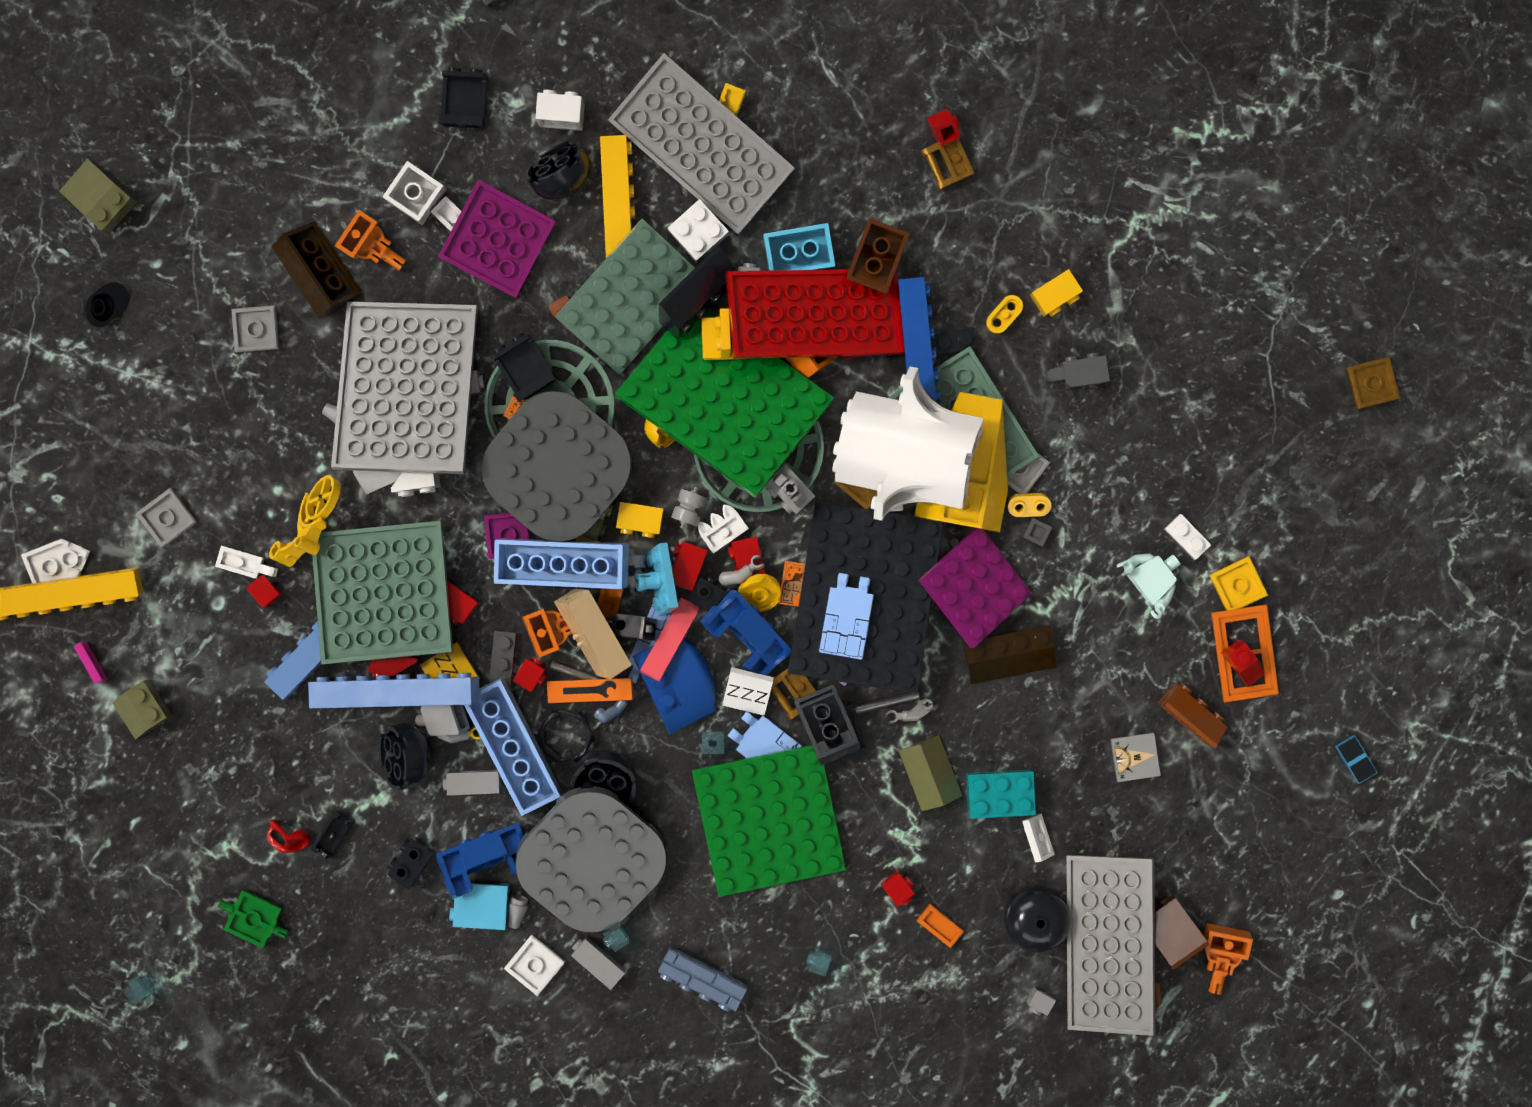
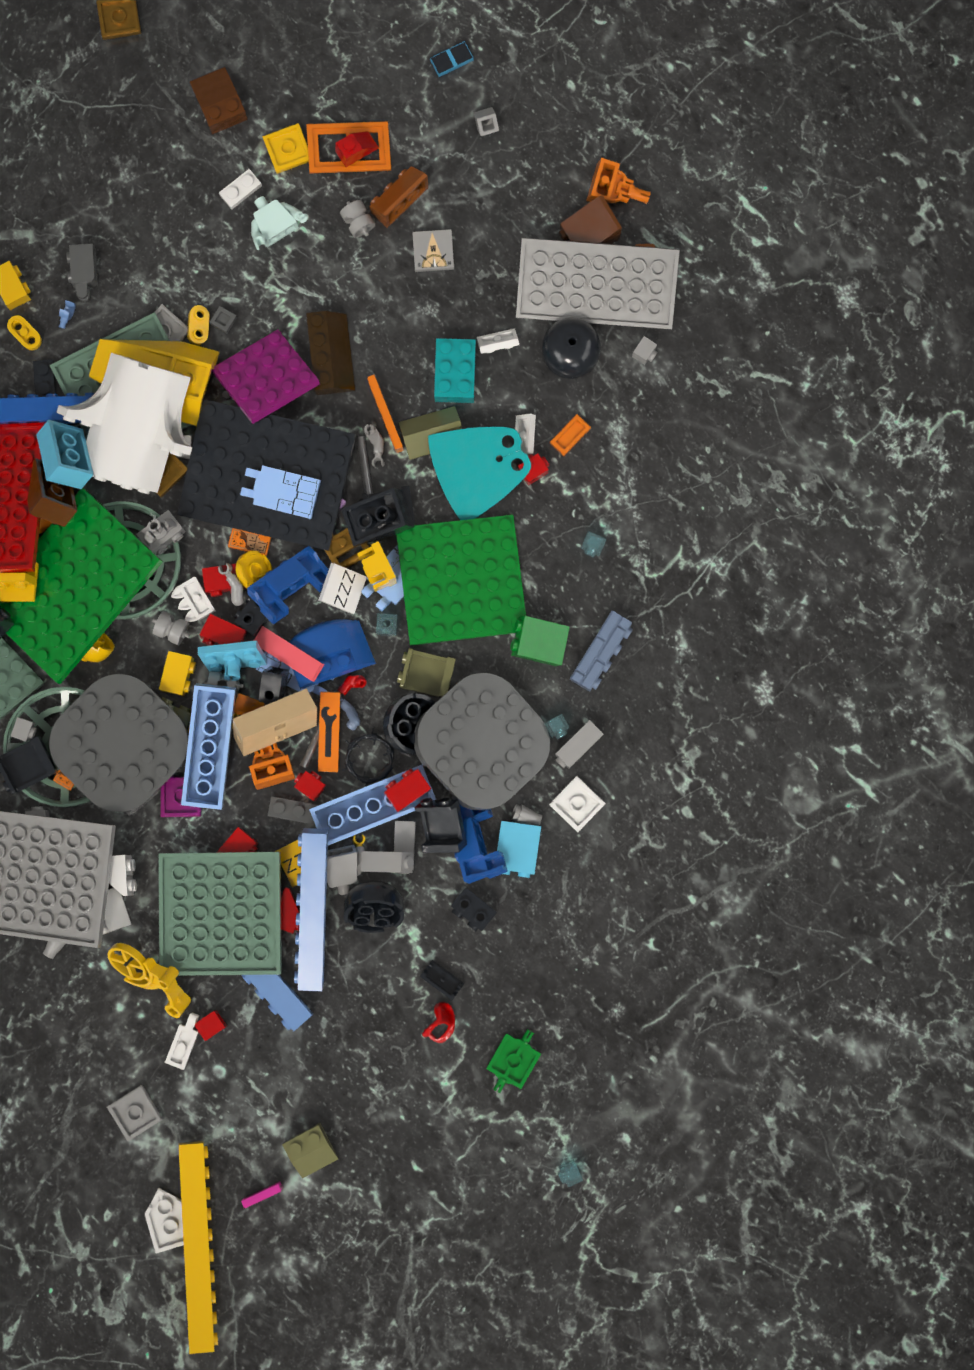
camera: 90 degrees left, 5 degrees down
none -> light grey plate [11,717,37,742]
none -> reddish brown slope [27,458,77,527]
none -> medium azure brick [36,420,94,489]
none -> medium blue piece [59,300,76,329]
none -> reddish brown slope [190,67,248,135]
none -> red arm [338,675,367,695]
none -> light grey wheel [340,200,375,238]
none -> yellow panel [357,541,397,592]
none -> light grey brick [361,851,414,873]
none -> orange tile [367,375,404,453]
none -> red brick [383,768,431,812]
none -> olive panel [397,648,456,698]
none -> black panel [414,797,467,853]
none -> teal piece [428,427,531,520]
none -> light grey plate [474,107,499,136]
none -> brick [510,616,570,666]
none -> white plate [515,414,536,455]

